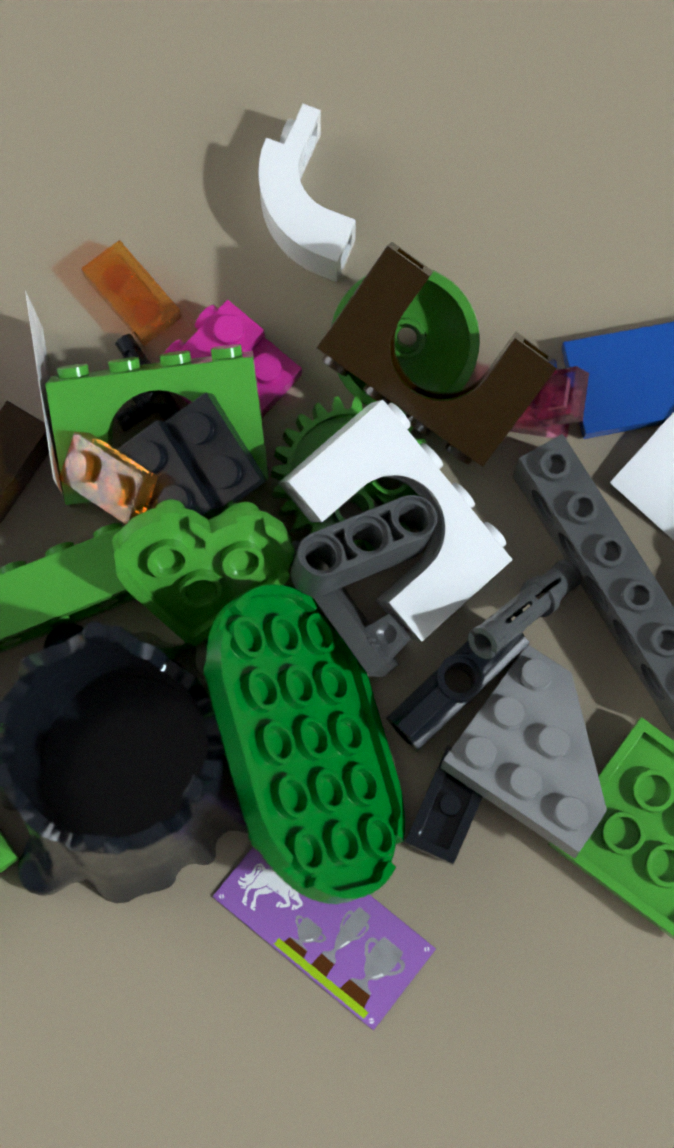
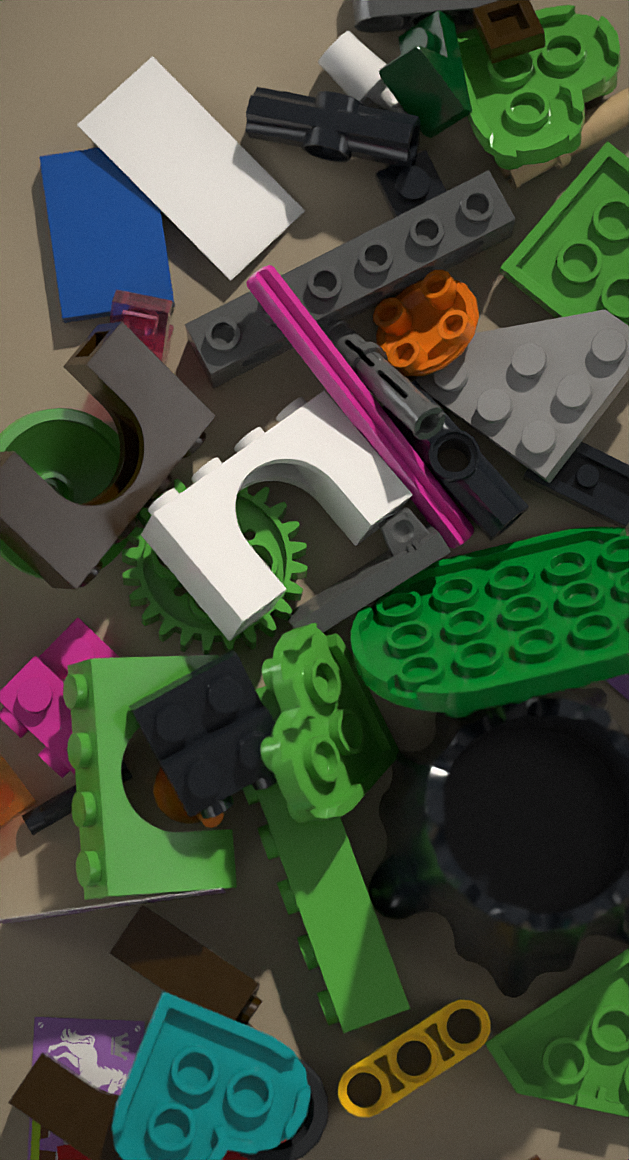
camera: 85 degrees left, 5 degrees up
clear orange plate [59,432,158,525] -> none
dark grey beam [290,495,438,597] -> none
none -> dark pink axle [246,265,474,548]
none -> orange dish [373,269,479,376]

